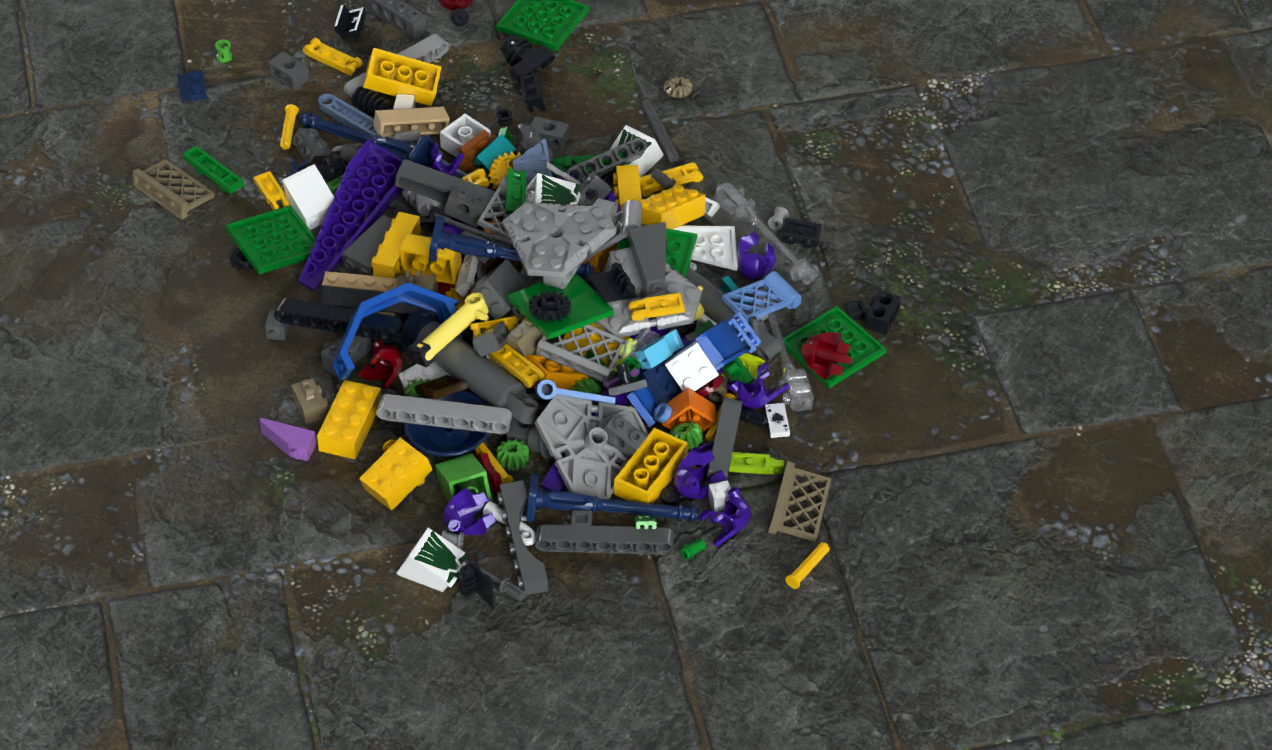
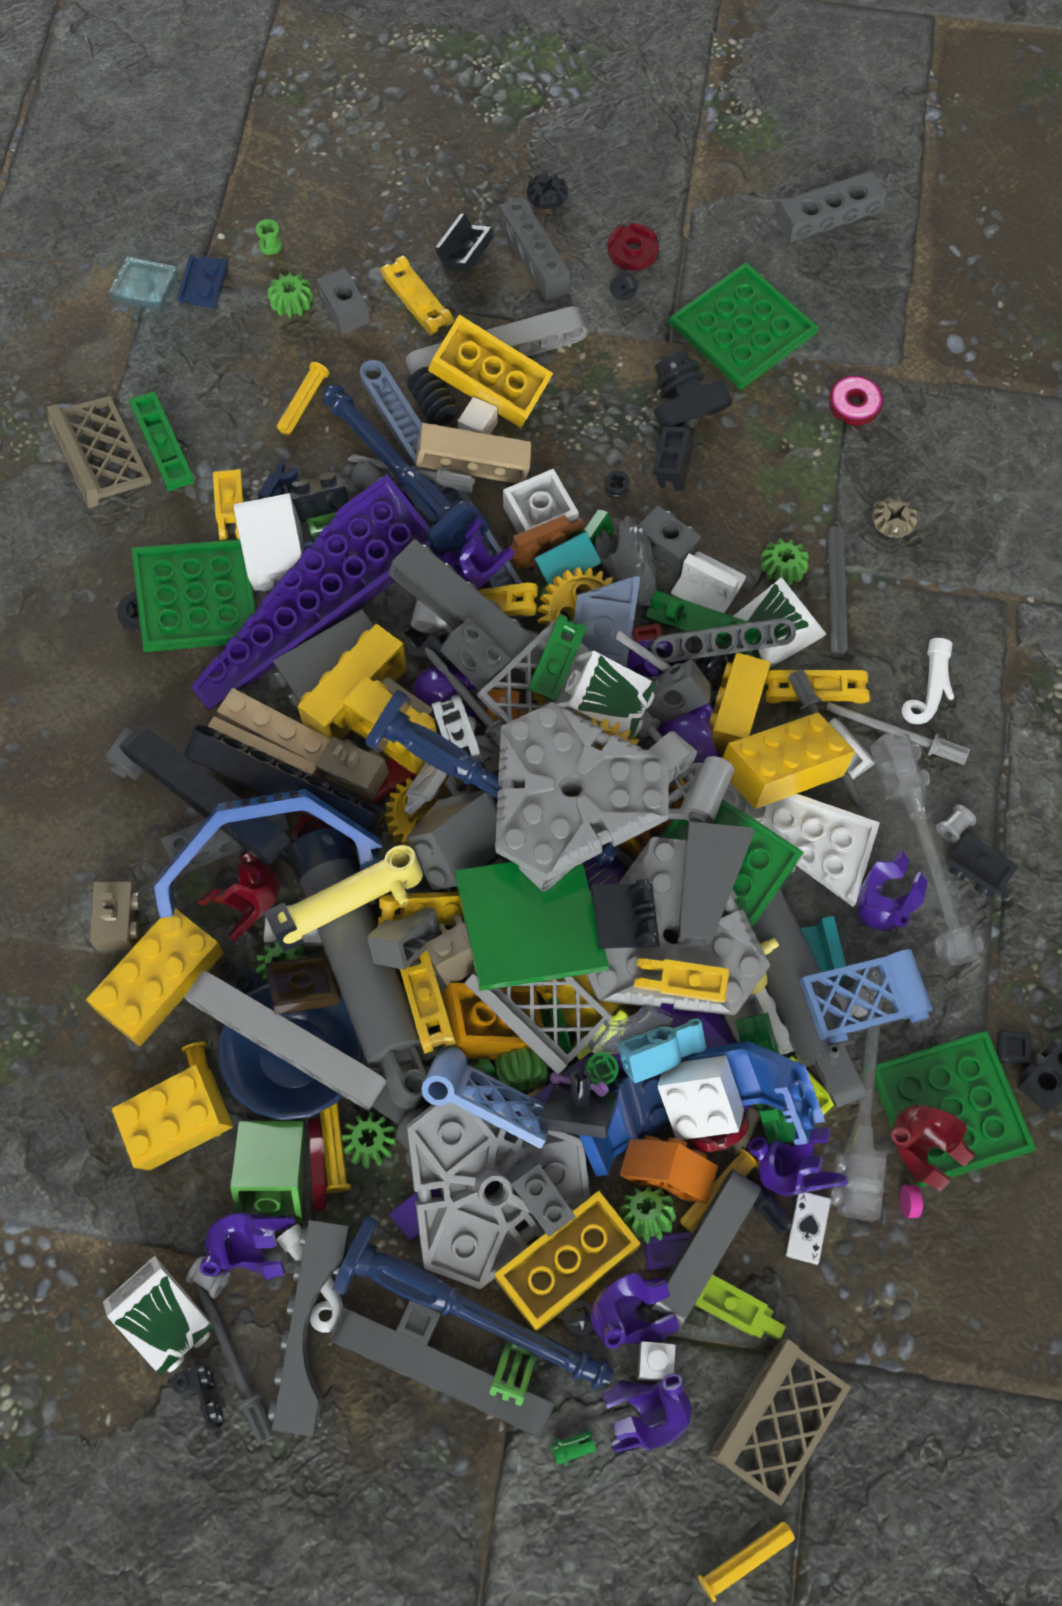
camera: 20 degrees right, 20 degrees up
medium lavender slope [260,418,317,461] -> none
dark grey bracket [292,128,332,163] -> none
black gear [529,290,571,323] -> none
medium blue tile [653,403,672,423] -> none
none -> clear light blue plate [109,257,178,311]
none -> bright green gear [267,271,313,319]
none -> white bracket [671,552,746,613]
none -> bright green gear [761,538,809,586]
none -> light grey piece [825,702,970,765]
none -> tile [828,376,884,426]
none -> dark pink tile [900,1185,923,1218]
none -> white plant [902,638,954,725]

